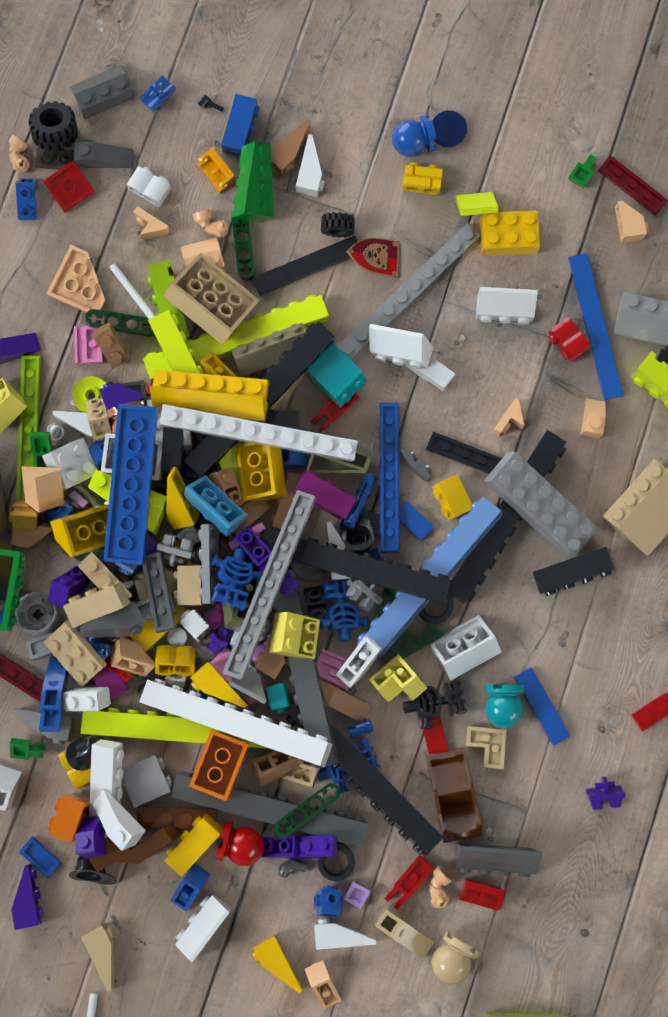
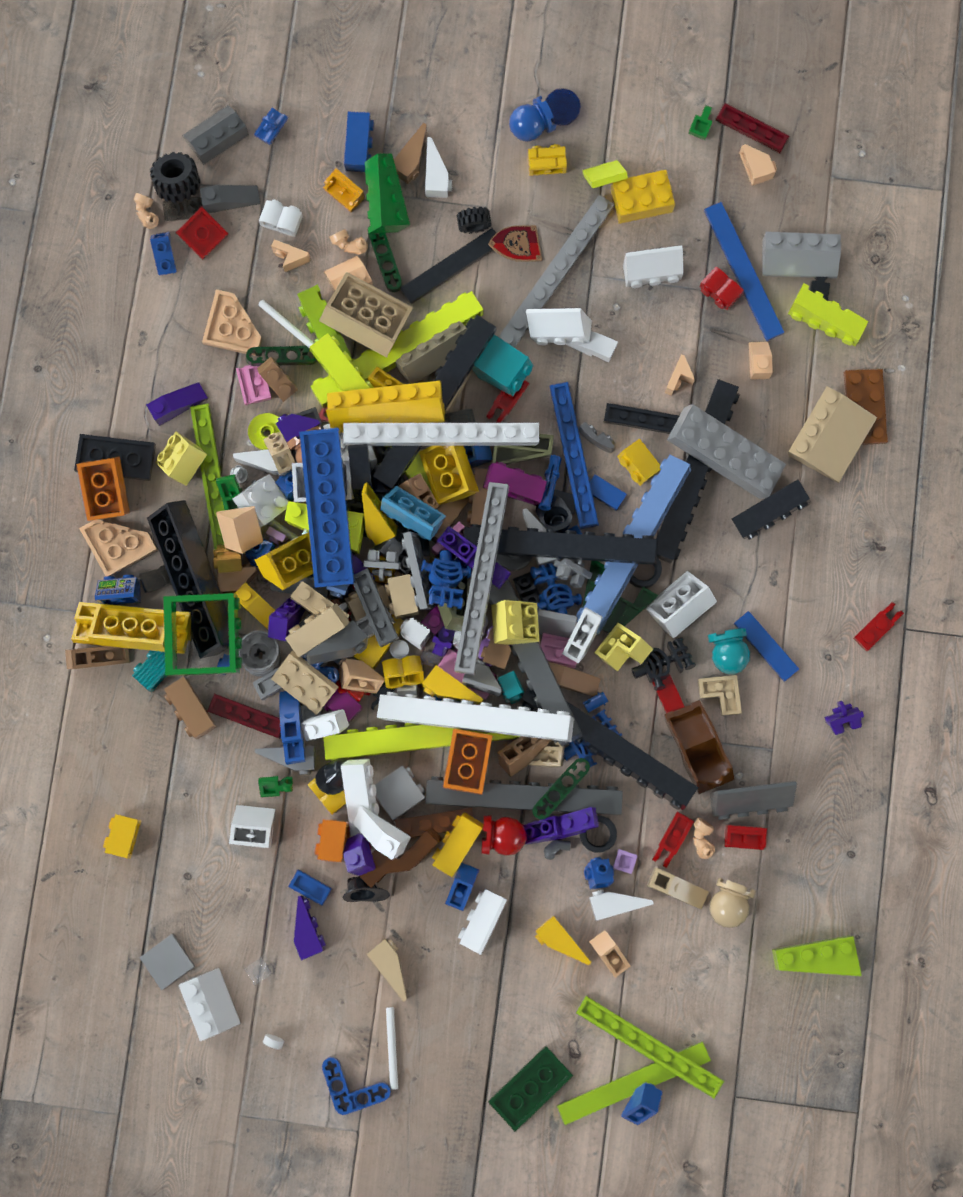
camera: 10 degrees left, 0 degrees up
black hand [198,95,224,112] -> none
none -> yellow slope [234,582,275,630]
none -> light grey tile [538,609,577,638]

